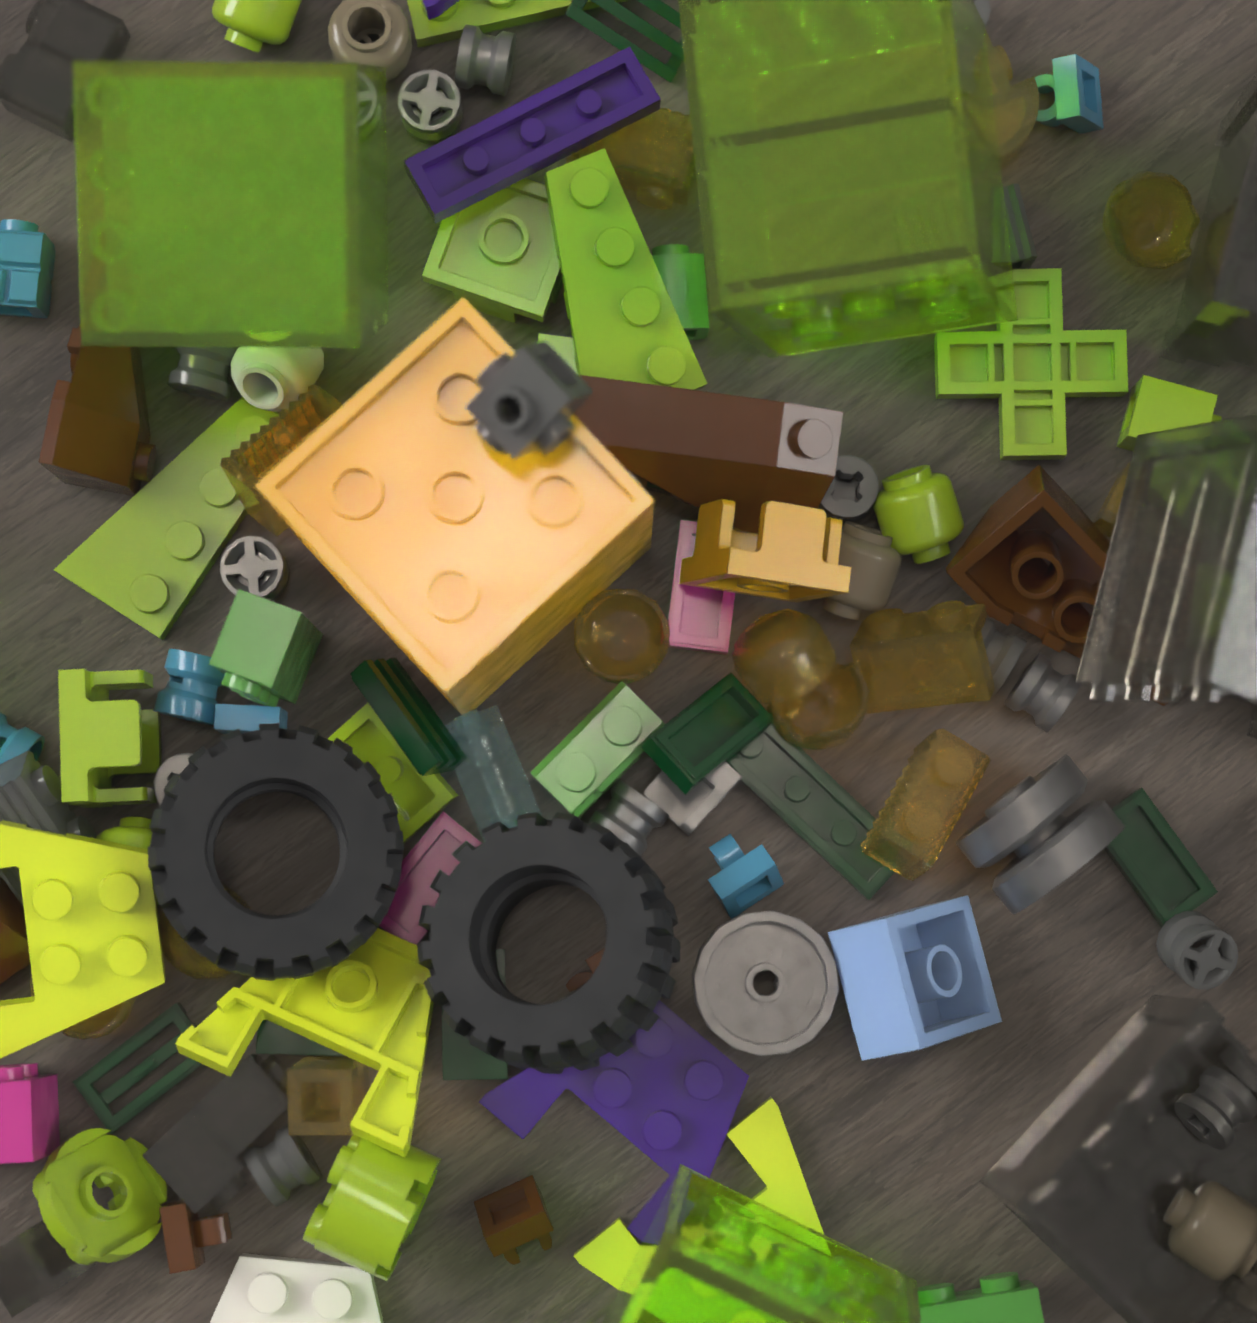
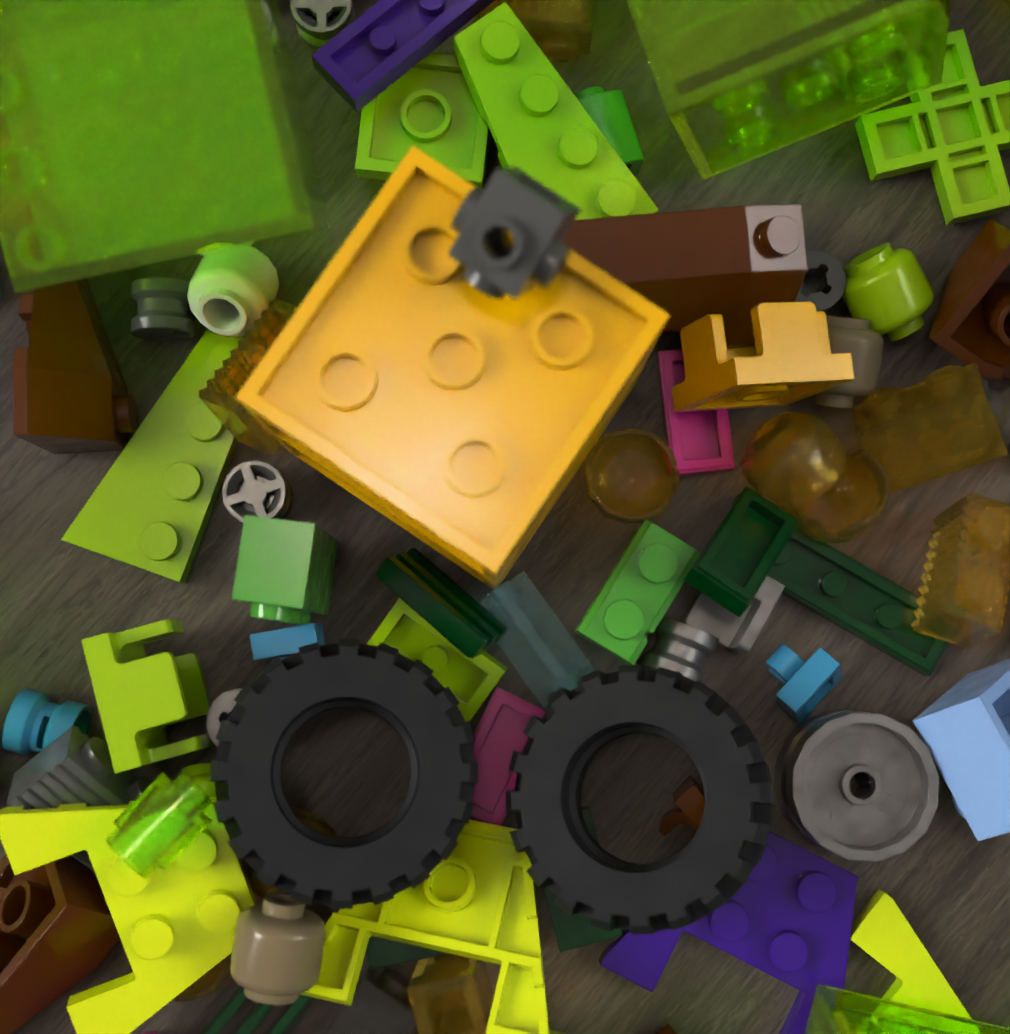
camera: 15 degrees left, 0 degrees up
dark azure wheel [153,649,225,726] -> none
none -> clear neon green brick [106,771,213,879]
none -> dark tan head [230,893,326,1005]

